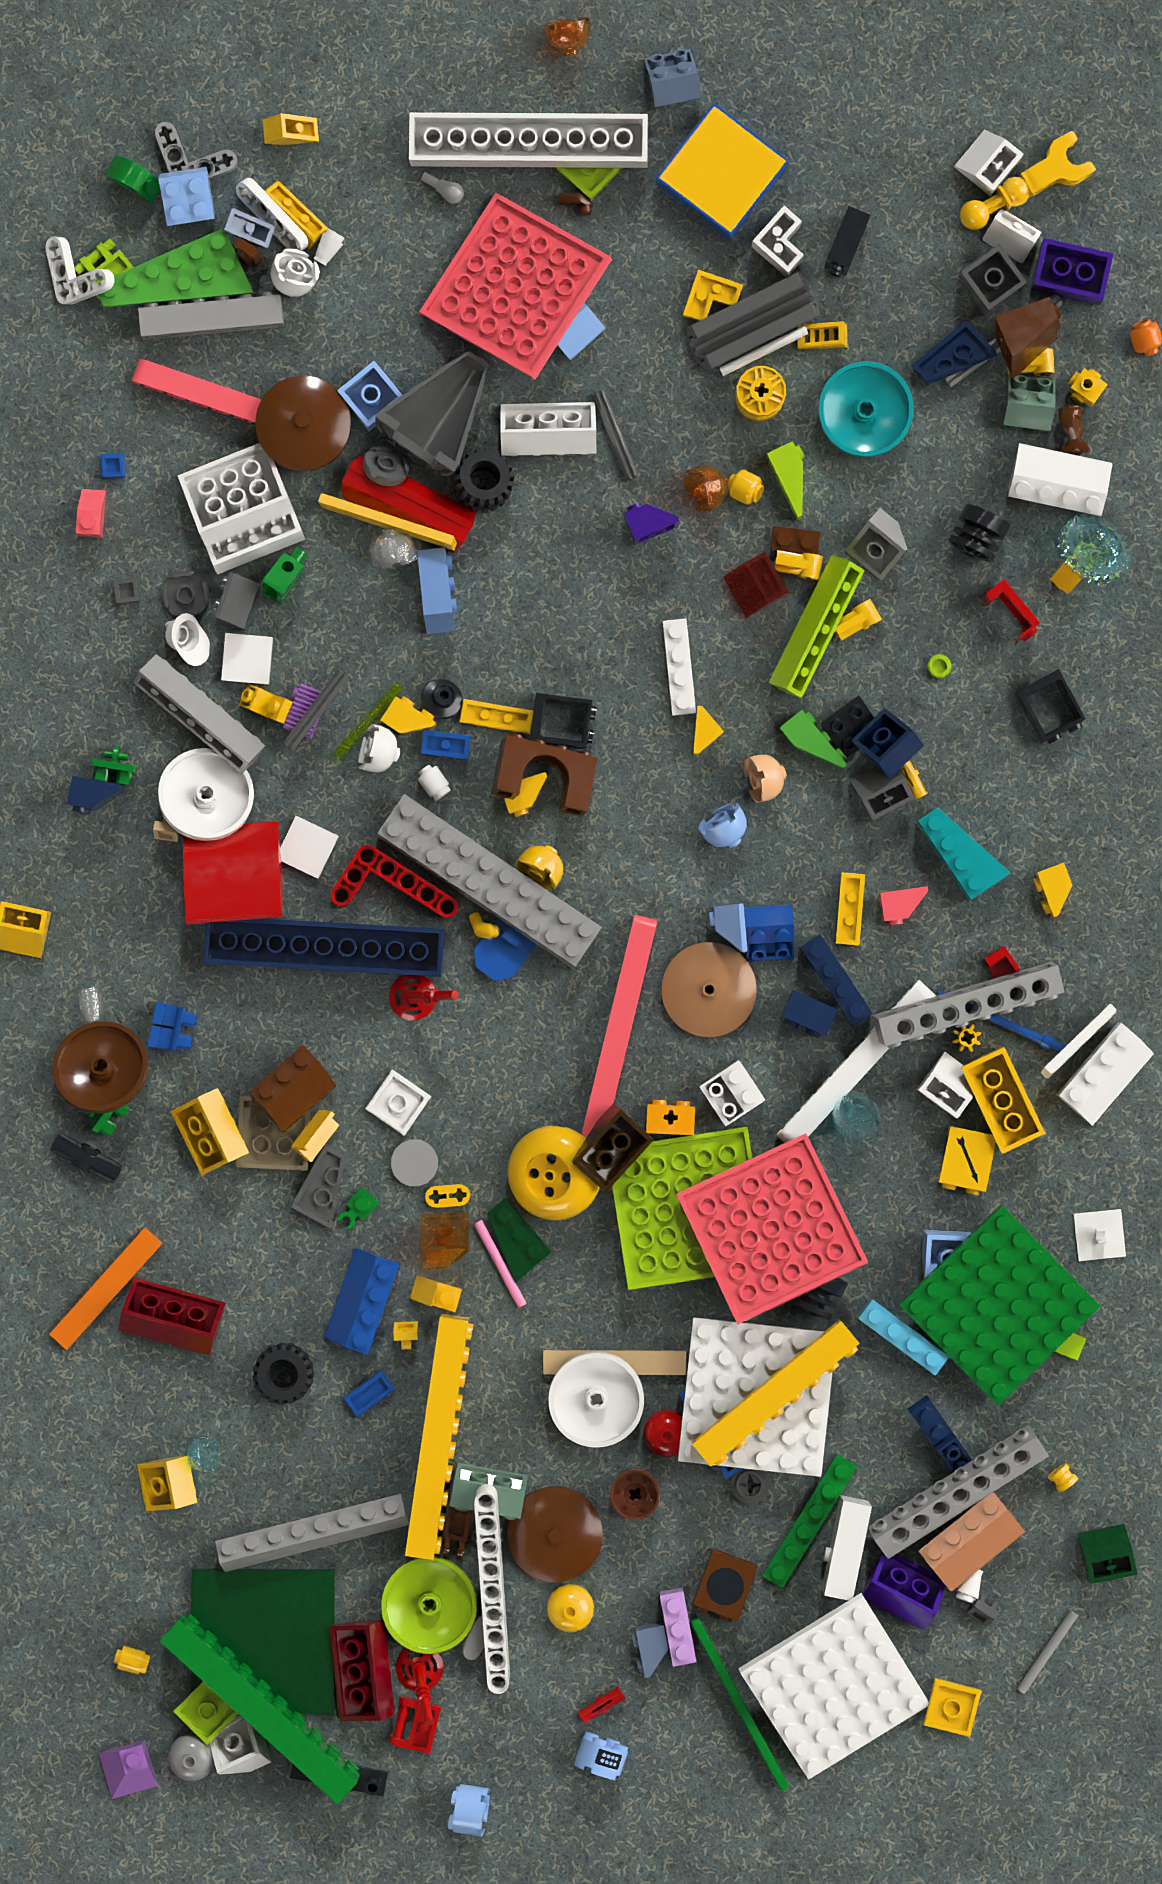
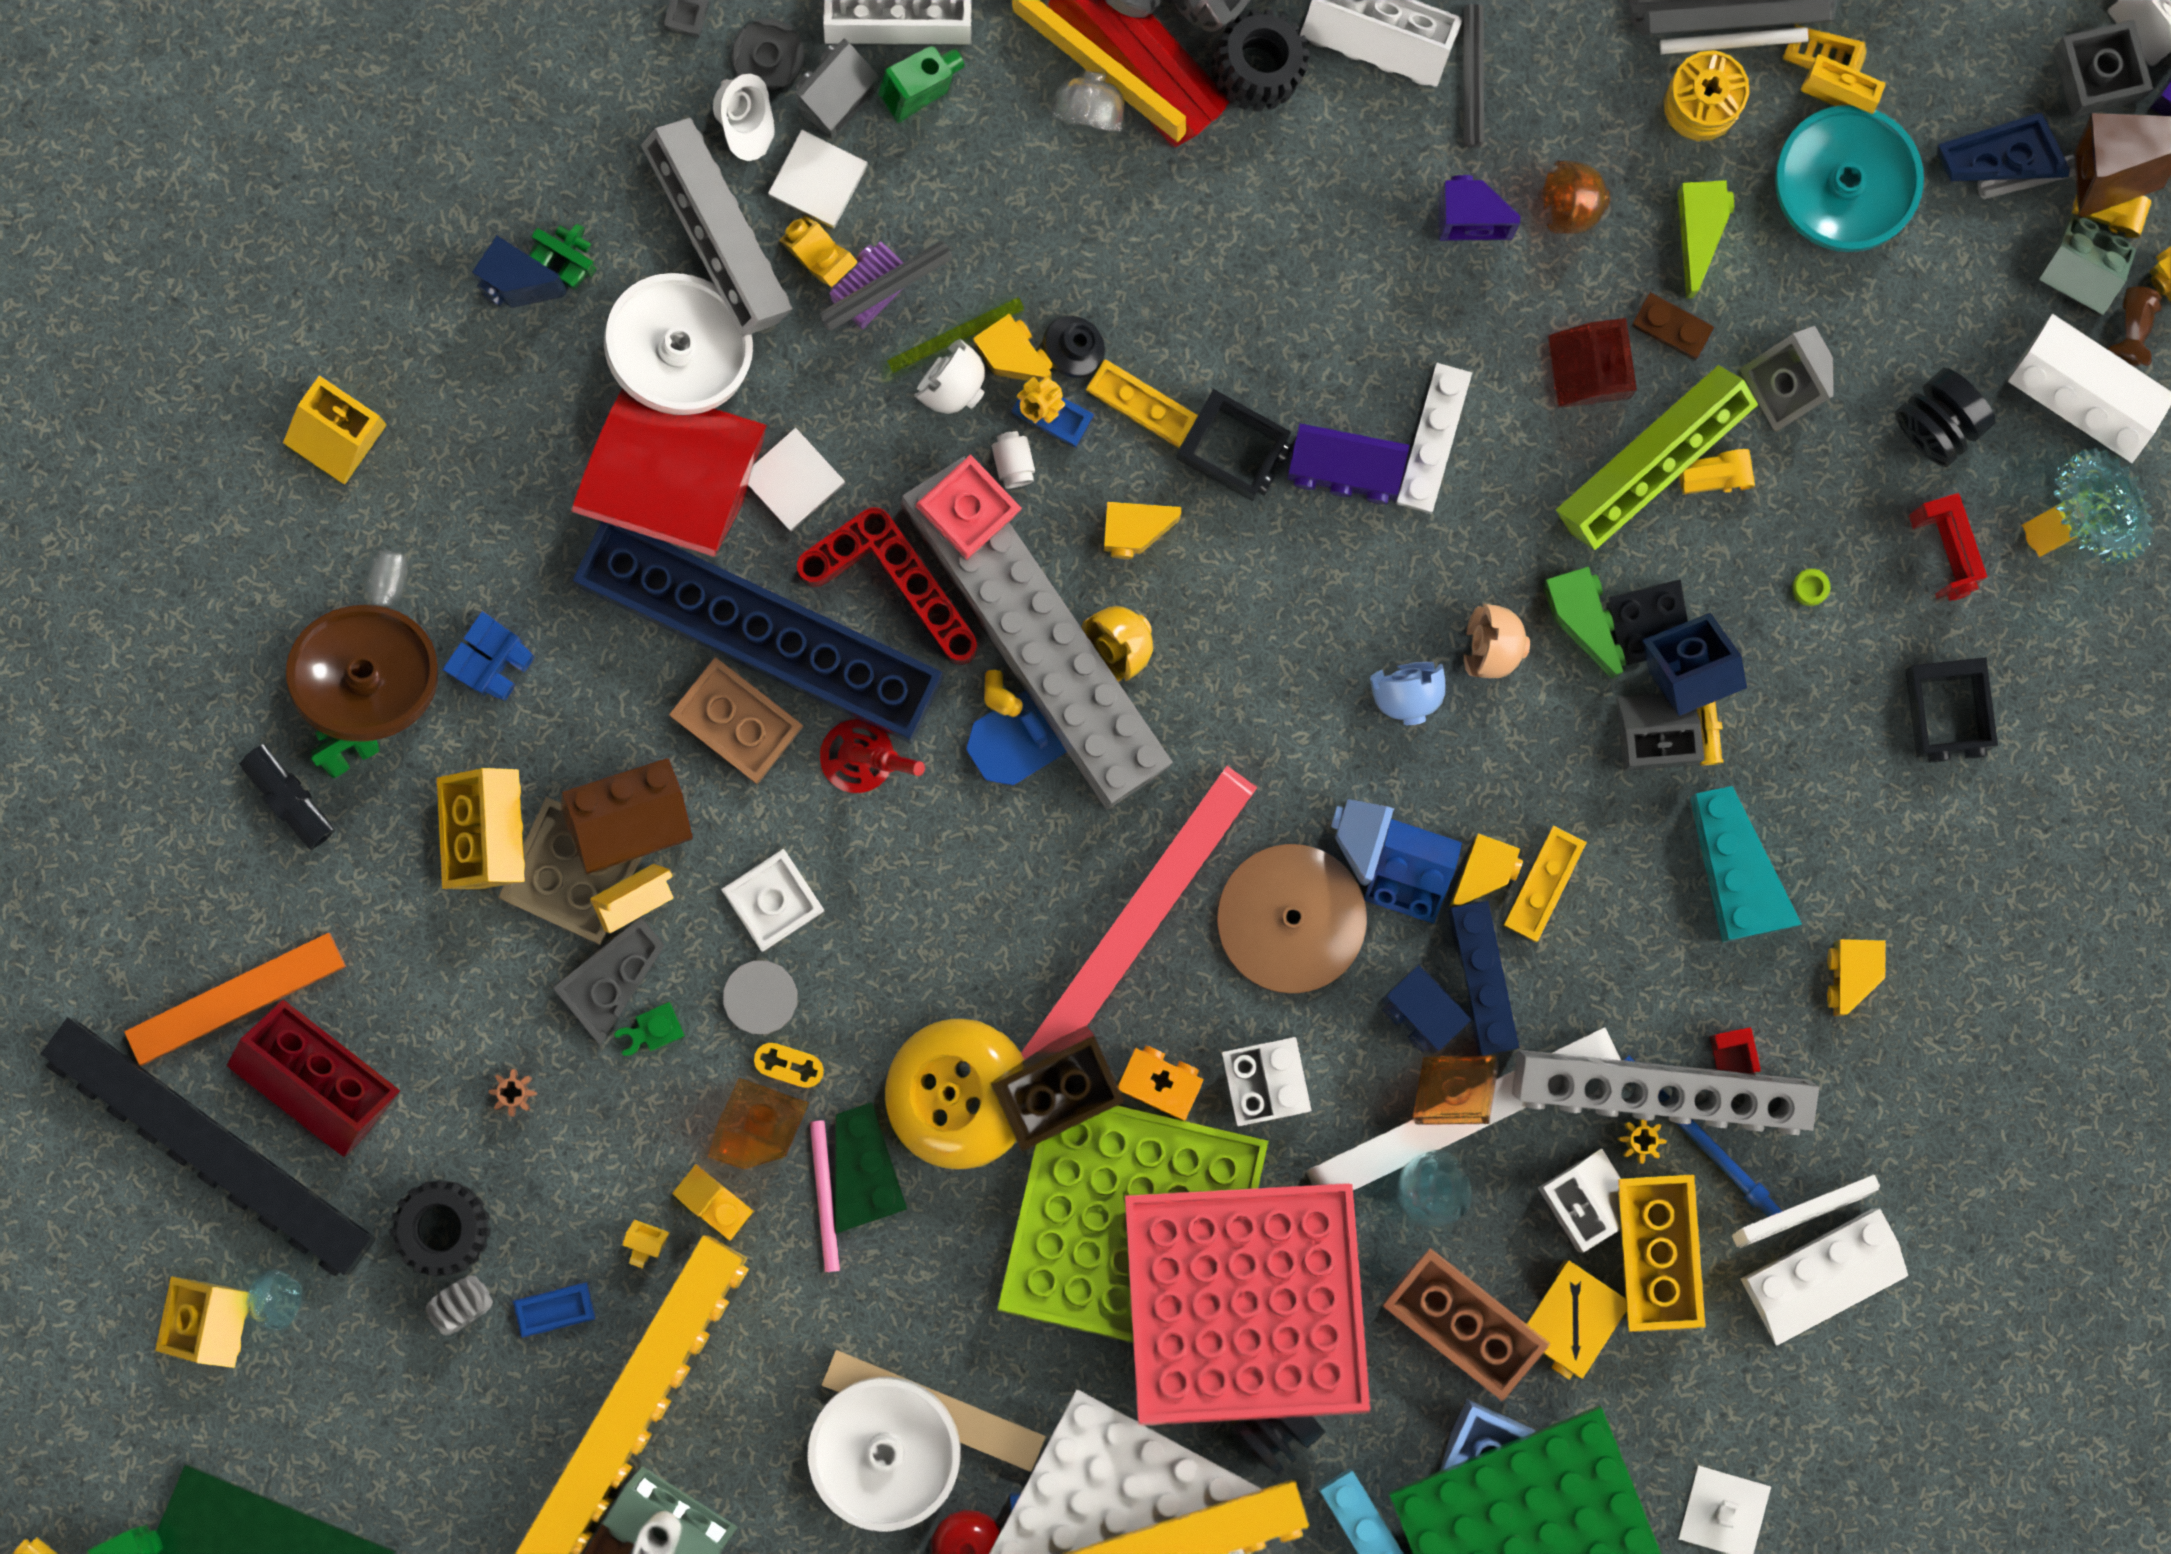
camera: 15 degrees right, 5 degrees down
tan tile [153,816,179,842] -> none
light grey brick [215,1494,410,1572] -> none
blue slope [324,1247,400,1355] -> none
medium blue wedge [417,547,457,634] -> none
reddish brown arch [491,733,597,817] -> none
yellow slope [693,706,724,755] -> none
yellow head [727,470,764,505] -> none
yellow piece [774,551,823,581] -> none
coral slope [879,886,928,926] -> none
none -> black brick [40,1017,376,1277]
none -> light grey gear [425,1276,493,1335]
none -> nougat gear [488,1069,537,1117]
none -> medium nougat plate [669,657,803,785]
none -> coral tile [915,454,1022,560]
none -> yellow gear [1017,377,1065,424]
none -> dark purple slope [1287,423,1409,505]
none -> nougat slope [1383,1248,1550,1401]
none -> clear orange tile [1413,1056,1499,1125]
none -> yellow slope [1450,833,1523,907]
none -> yellow panel [1801,54,1886,114]

